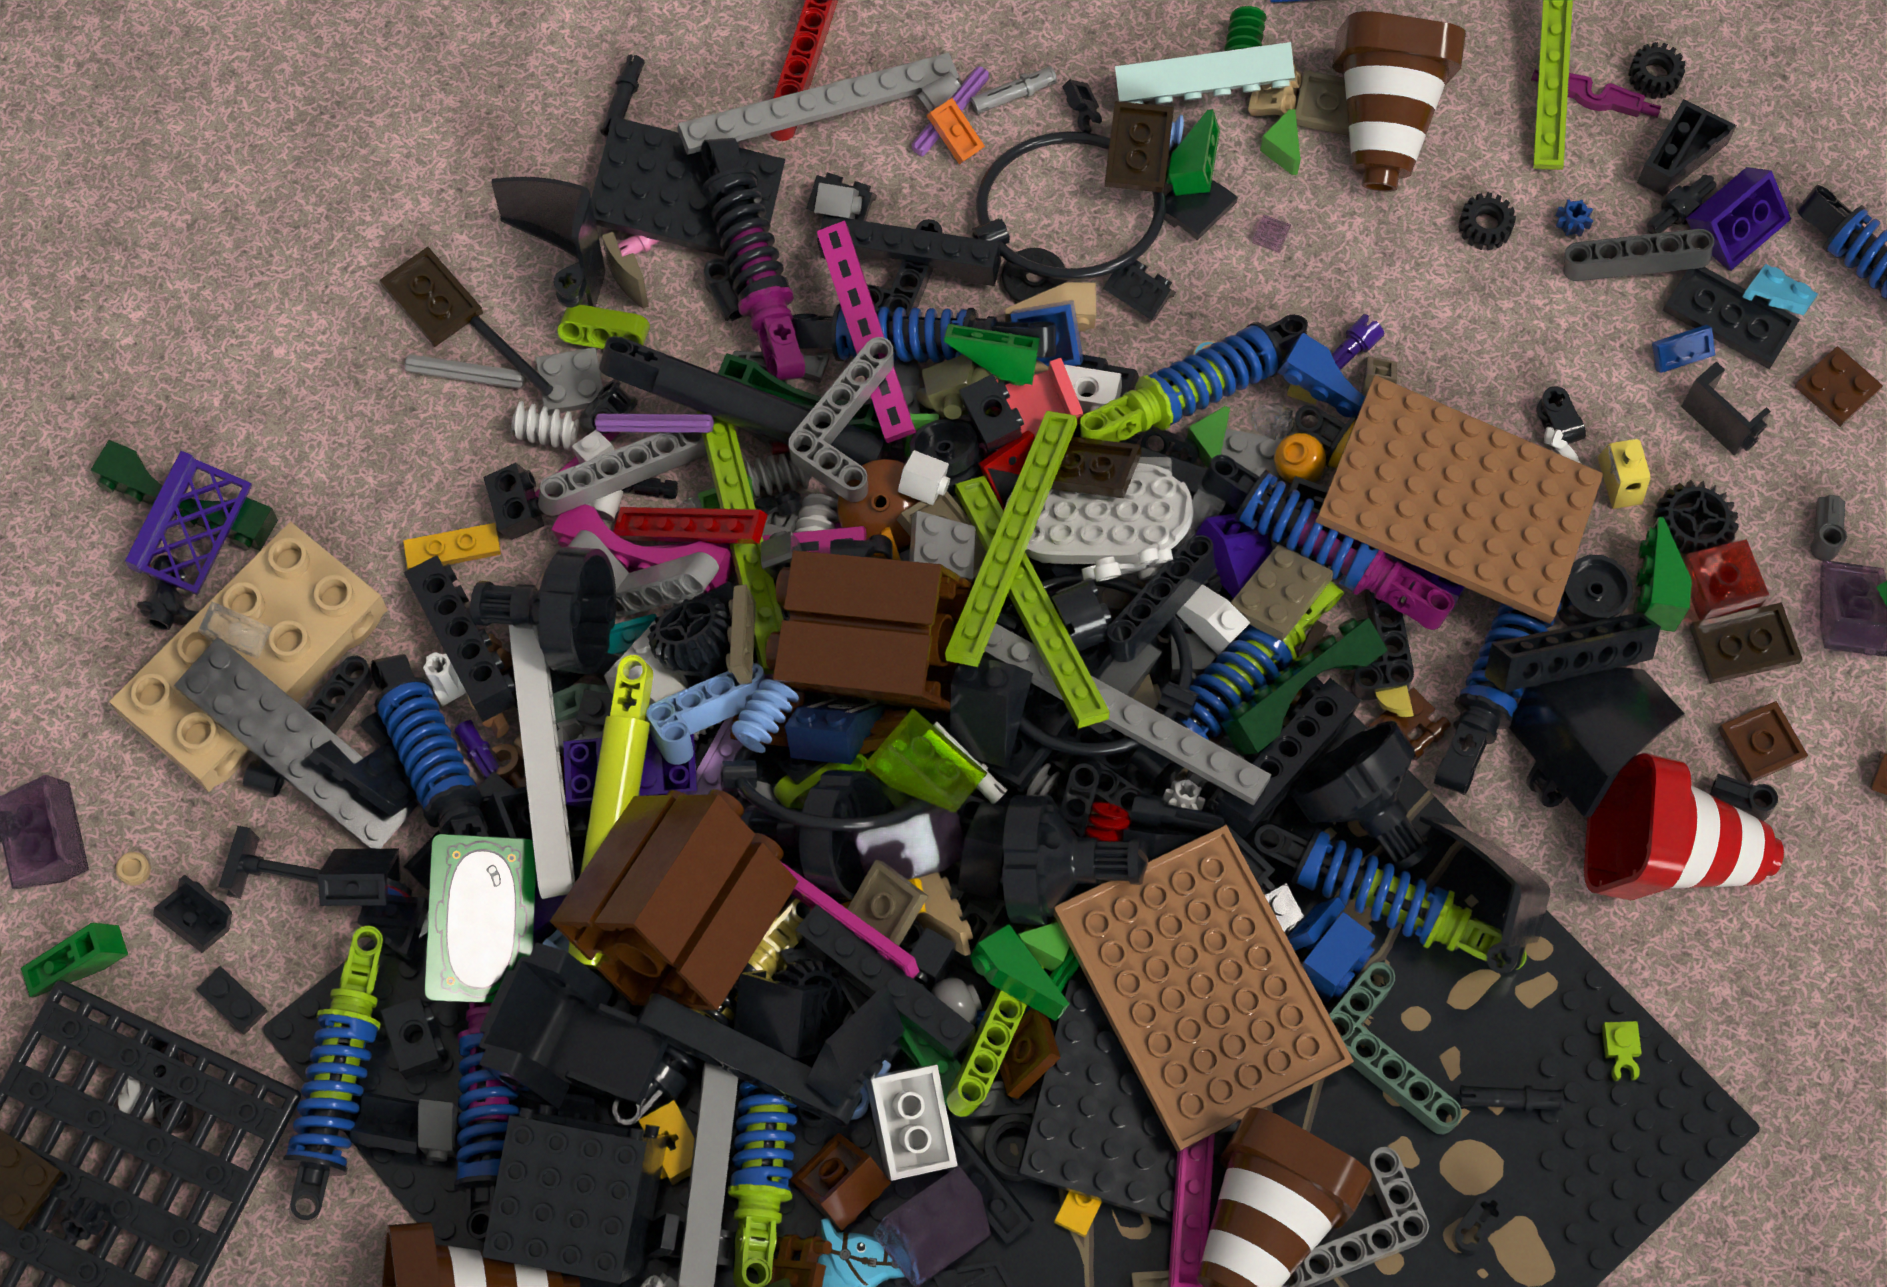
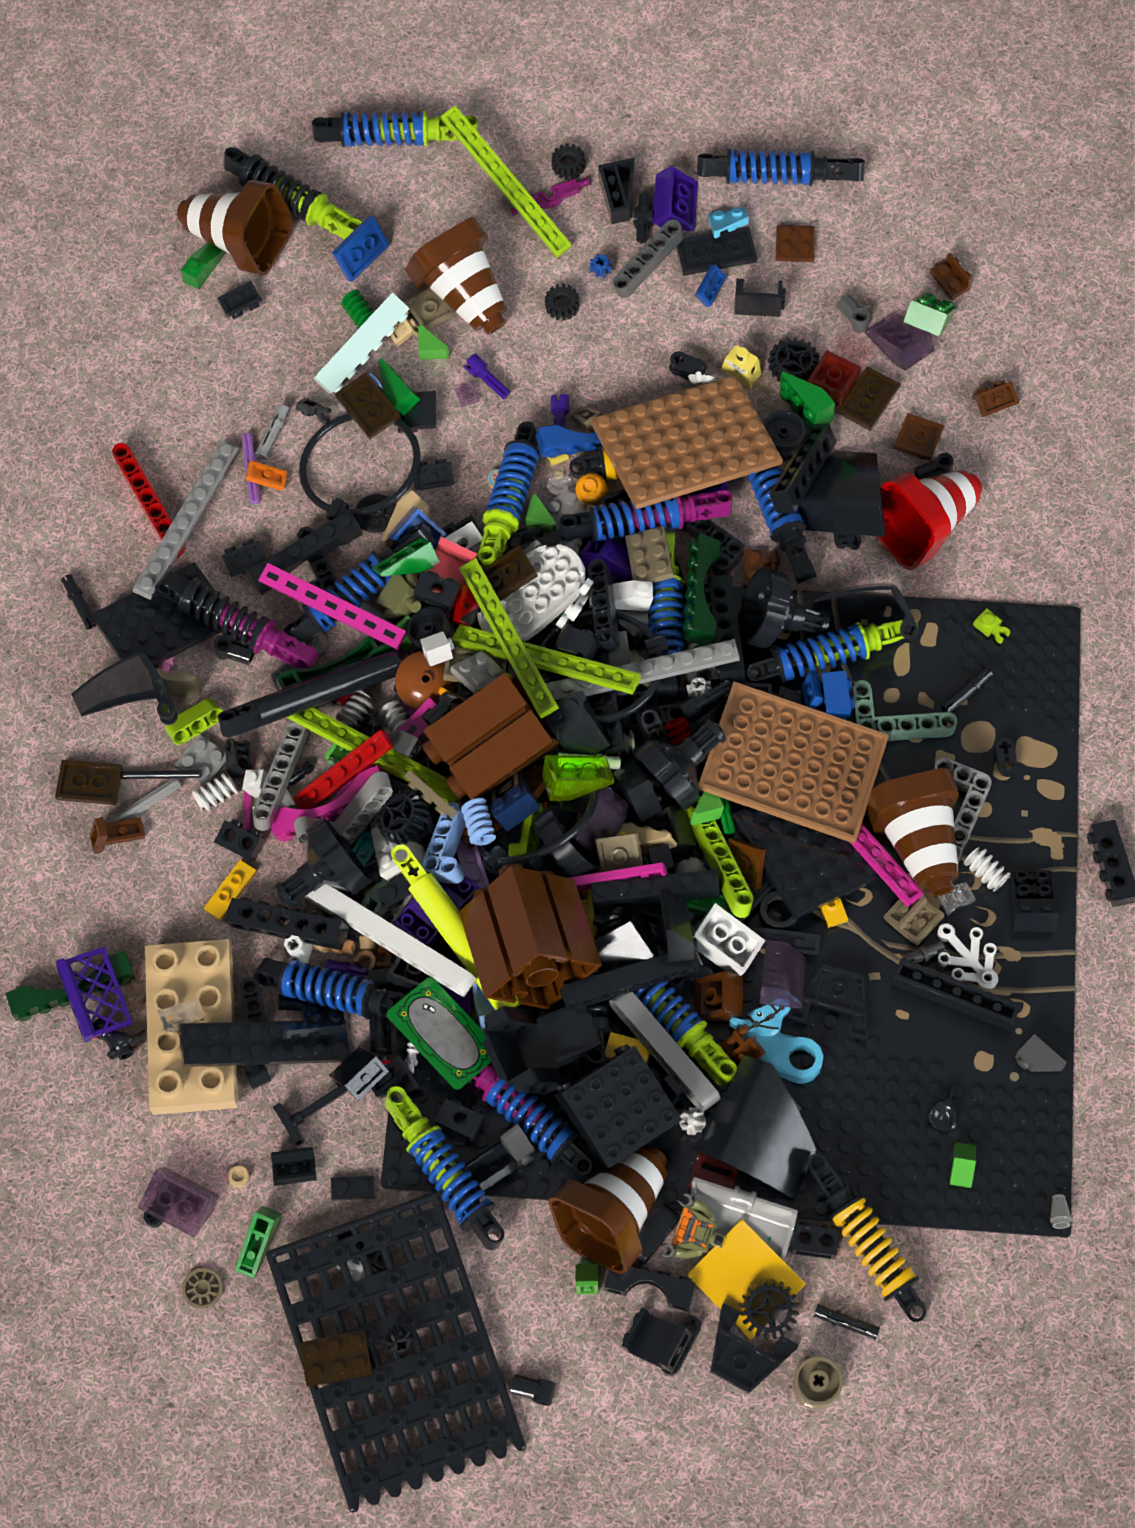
camera: 40 degrees left, 0 degrees up
medium lavender axle [595,413,714,433] -> none
light grey beam [789,337,894,502] -> none
light grey brick [814,183,862,219] -> none
light grey cone [917,72,961,112] -> none
green slope [970,924,1070,1021] -> none
light yellow tile [1375,685,1414,717] -> none
none -> reddish brown bracket [89,817,145,854]
none -> dark purple piece [463,353,510,399]

